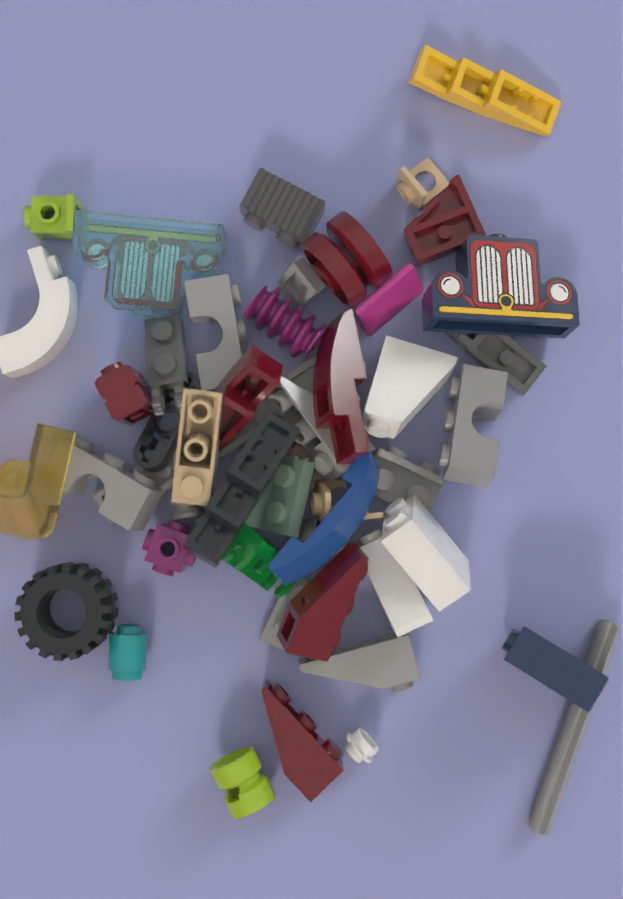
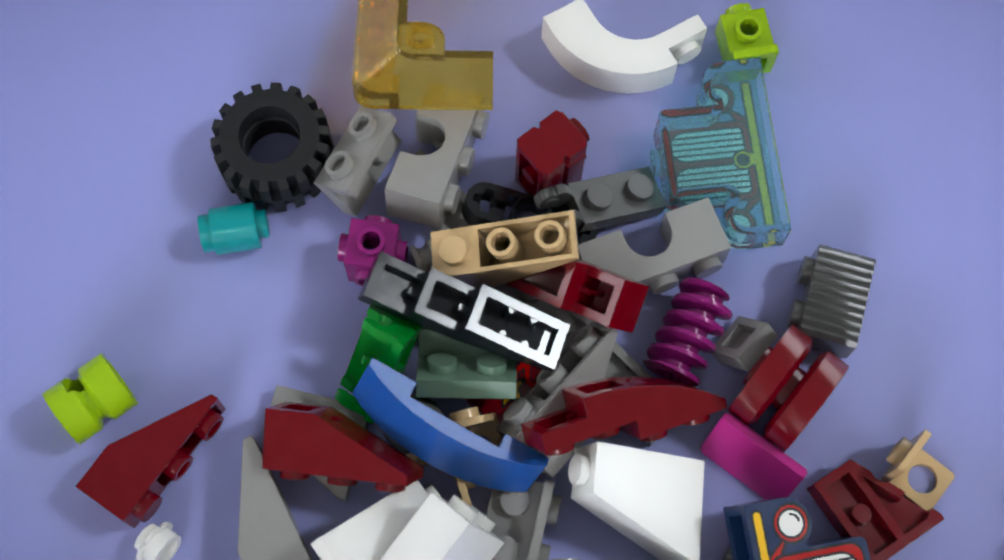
camera: 80 degrees right, 15 degrees down
none -> light grey bracket [314,106,401,216]

